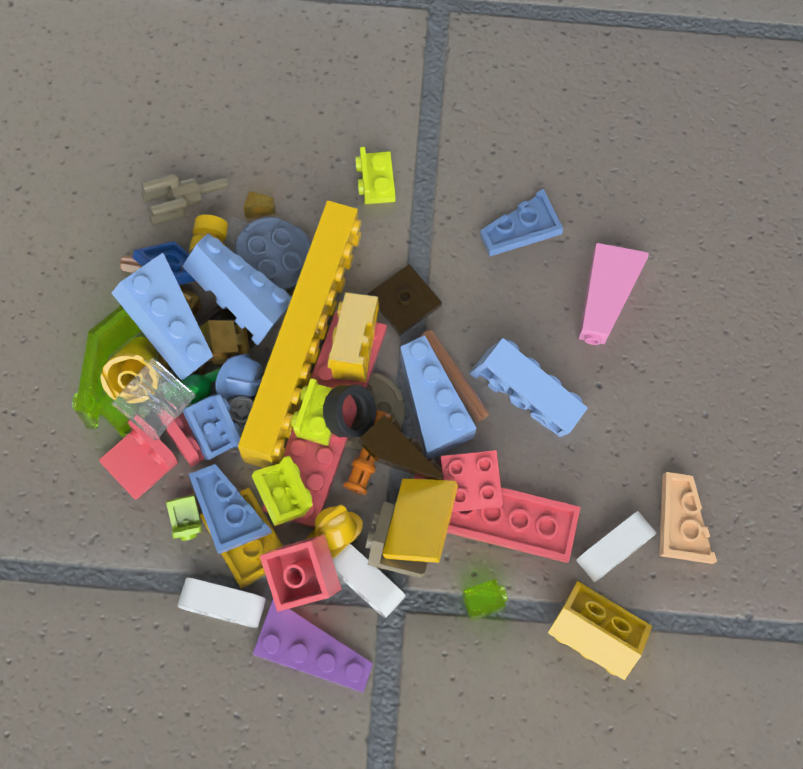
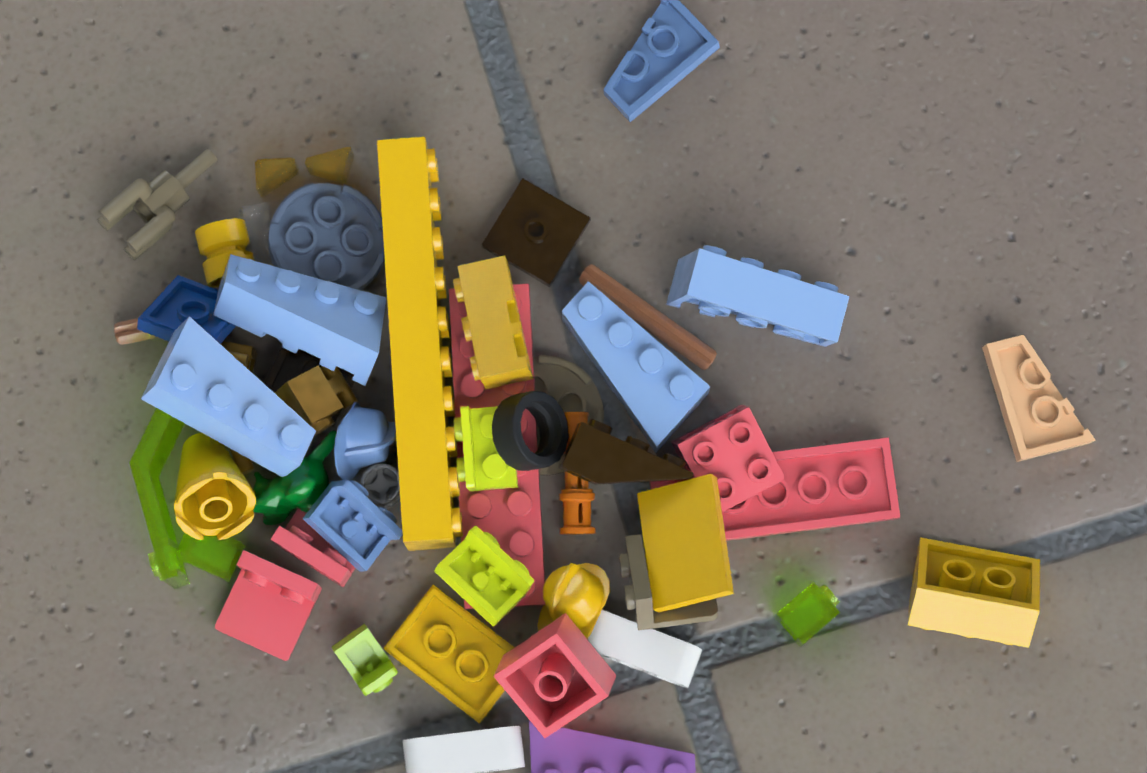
camera: 15 degrees left, 10 degrees up
clear slope [111,358,196,441] -> none
medium blue wing [189,464,272,554] -> none
neon yellow bracket [355,147,396,204] -> none
white beam [576,511,657,583] -> none
bright pink slope [578,243,649,345] -> none
none -> clear yellow slope [305,147,354,184]

